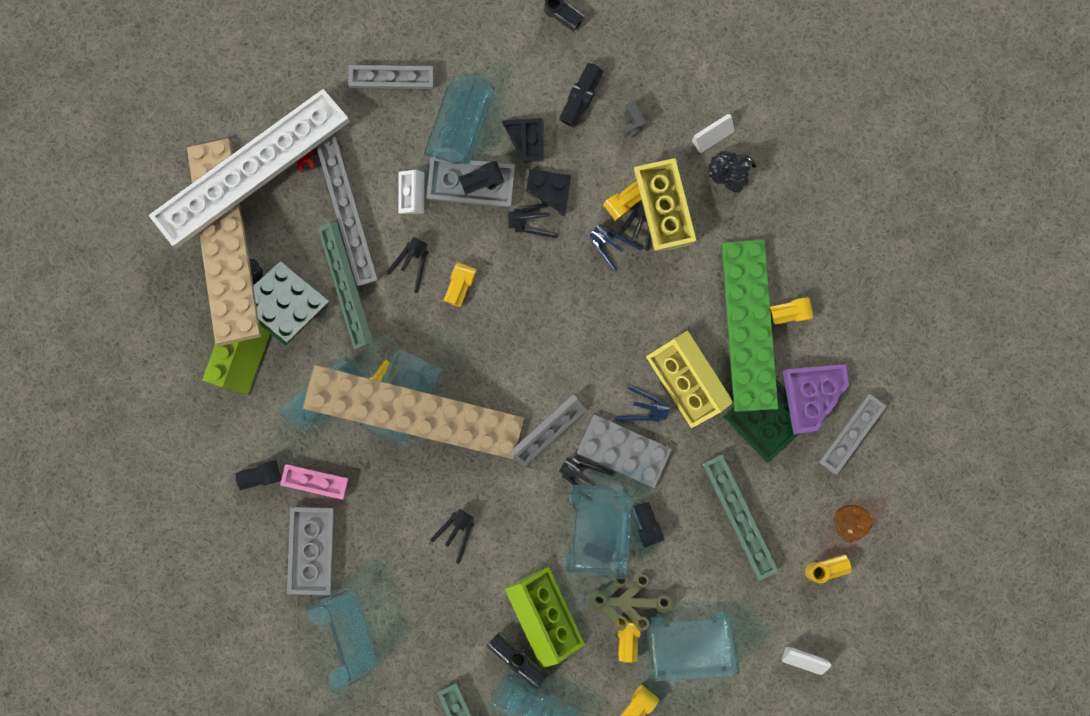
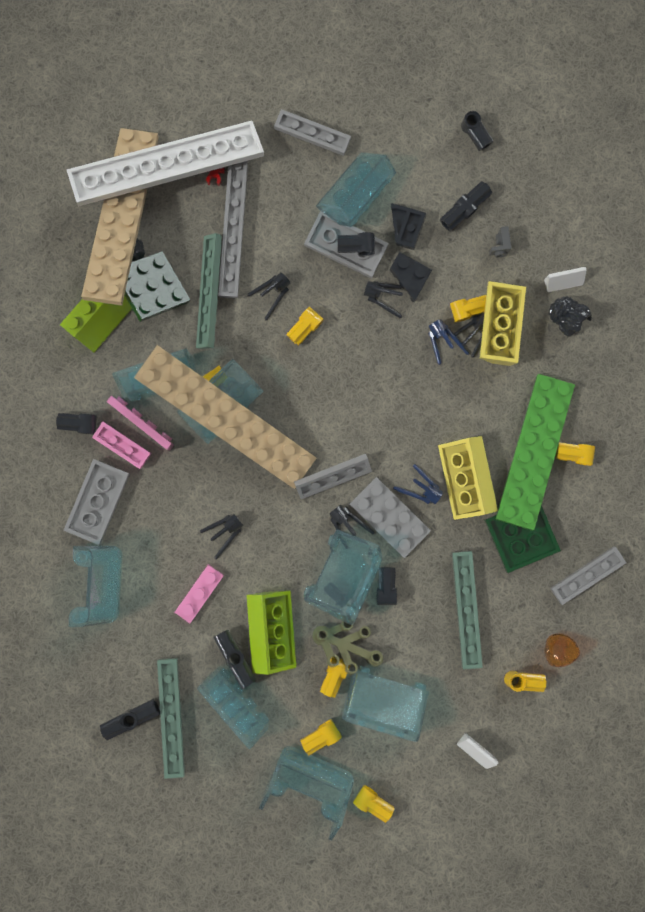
camera: 20 degrees right, 0 degrees up
white slope [398,170,424,214] -> none
medium lavender plate [783,364,849,434] -> none
none -> bright pink plate [107,396,174,451]
none -> bright pink plate [174,564,224,623]

